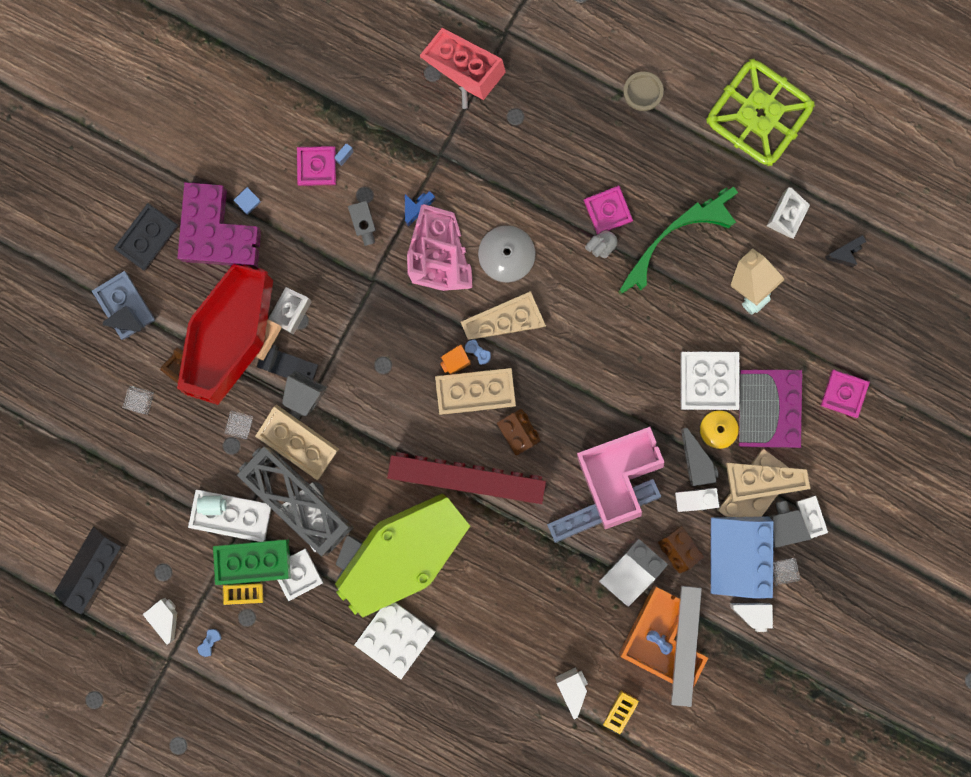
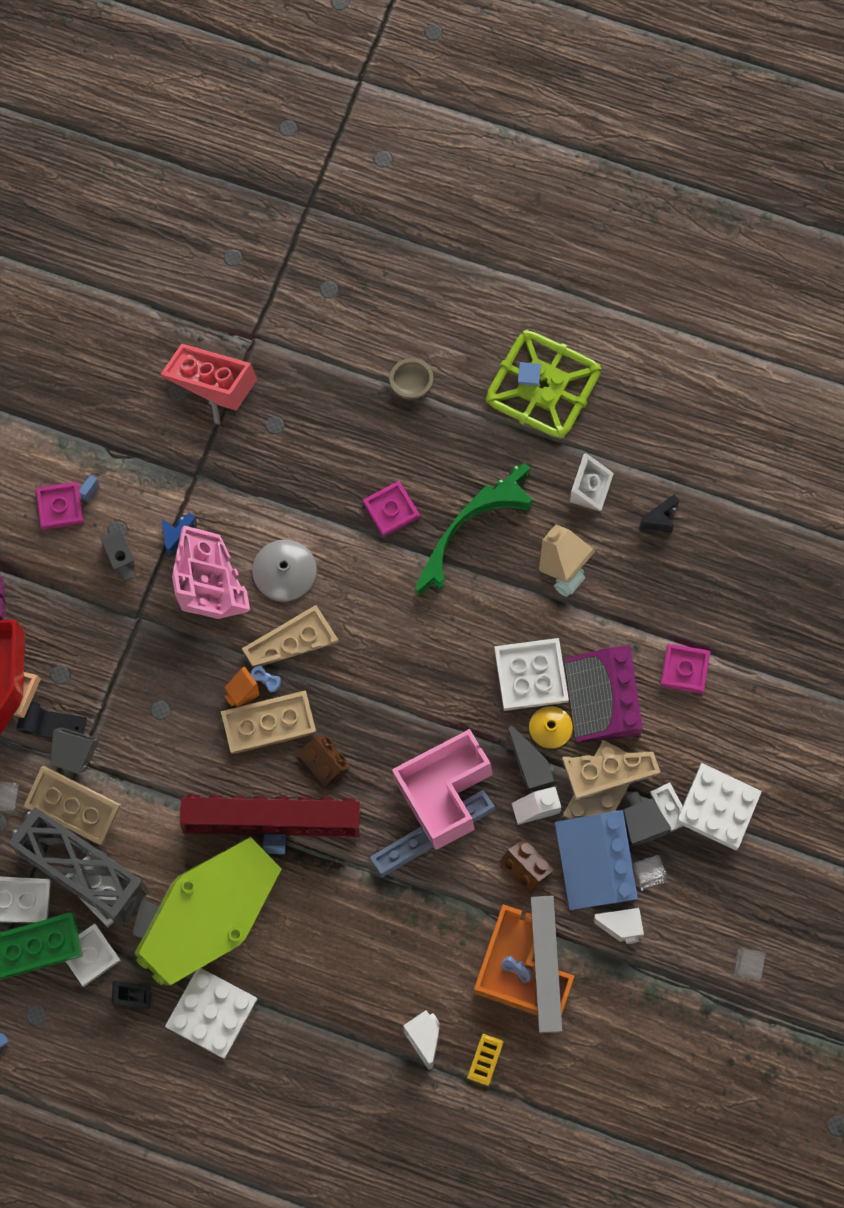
camera: 10 degrees left, 15 degrees down
yellow slope [223,583,263,605] -> none
white slope [268,287,312,334] -> none
light grey piece [585,230,618,258] -> none
slope [599,538,668,607] -> none
none -> black slope [111,980,151,1009]
none -> medium blue tile [263,834,286,854]
none -> medium blue tile [518,362,541,386]
none -> white plate [676,763,762,850]
none -> clear piece [733,947,766,982]

